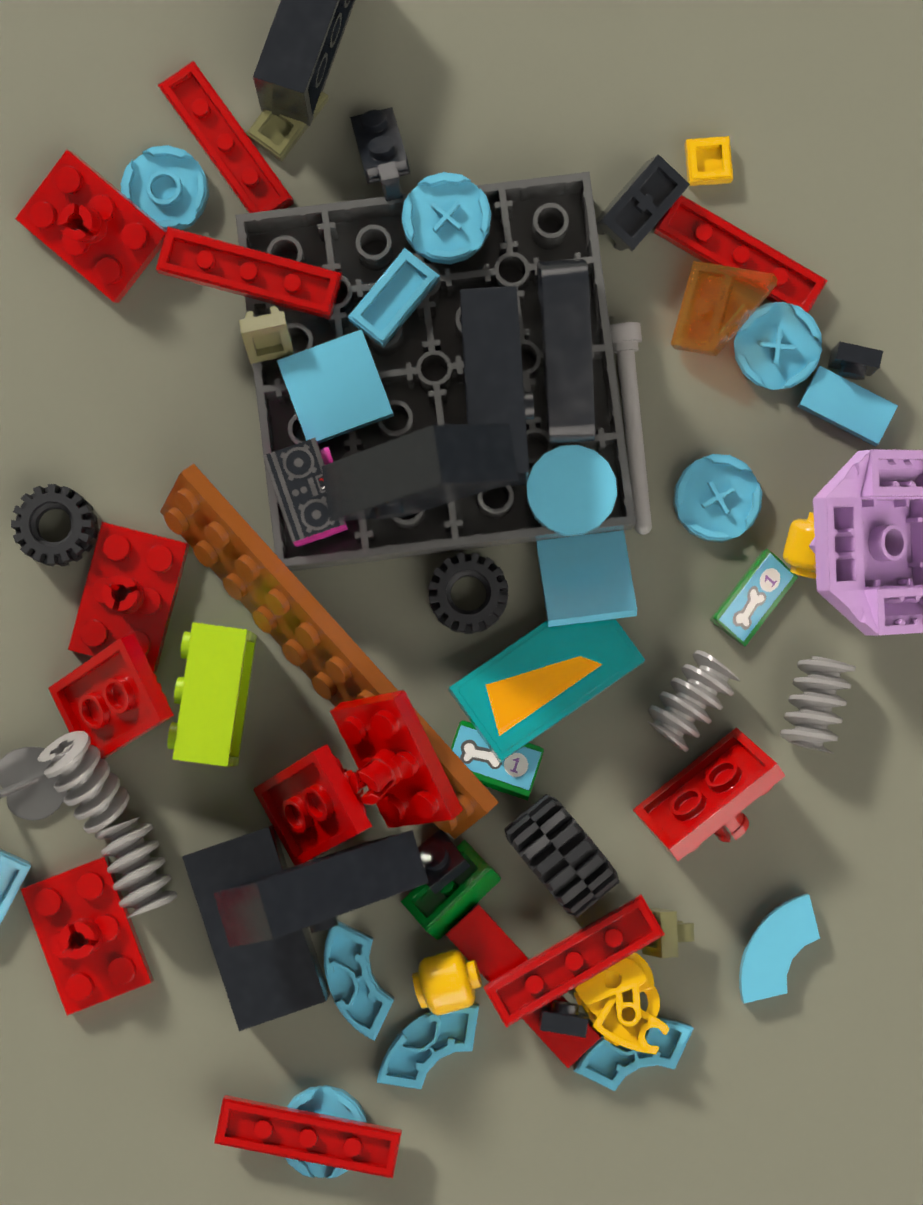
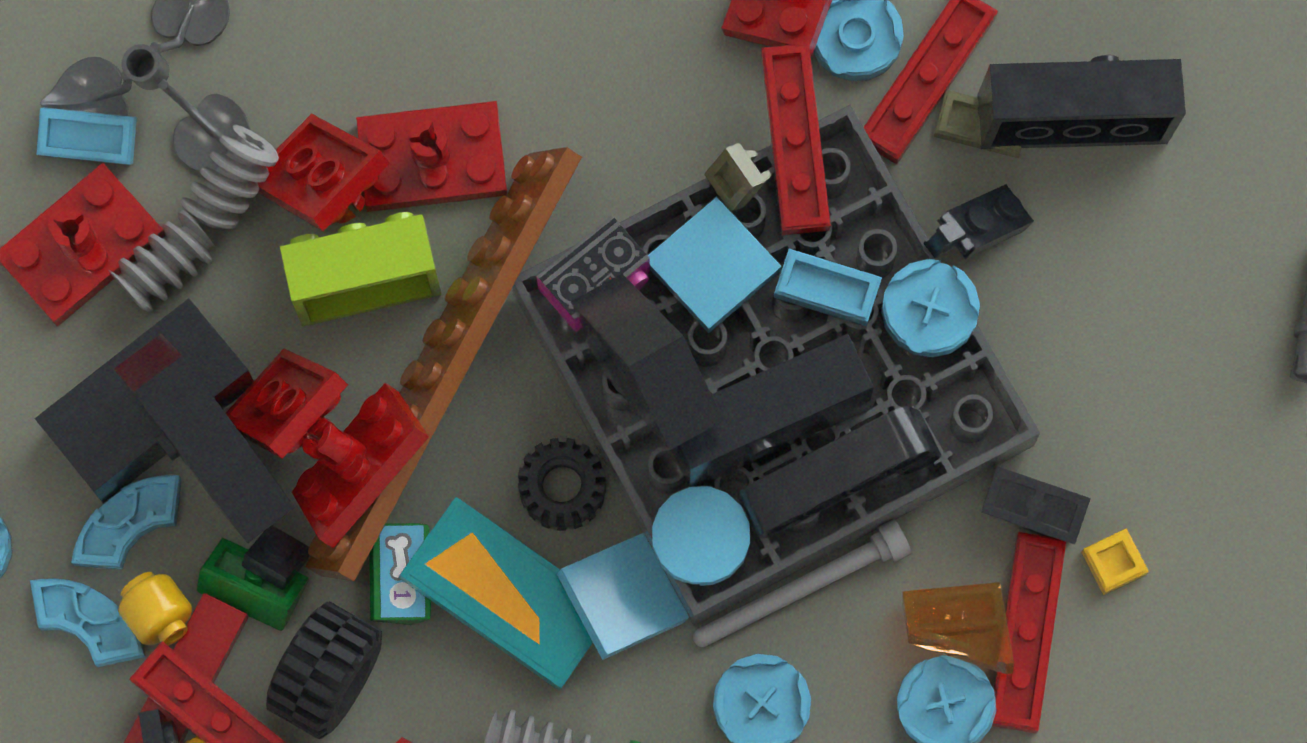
camera: 70 degrees right, 10 degrees down
black tyre [11,484,98,567] -> none

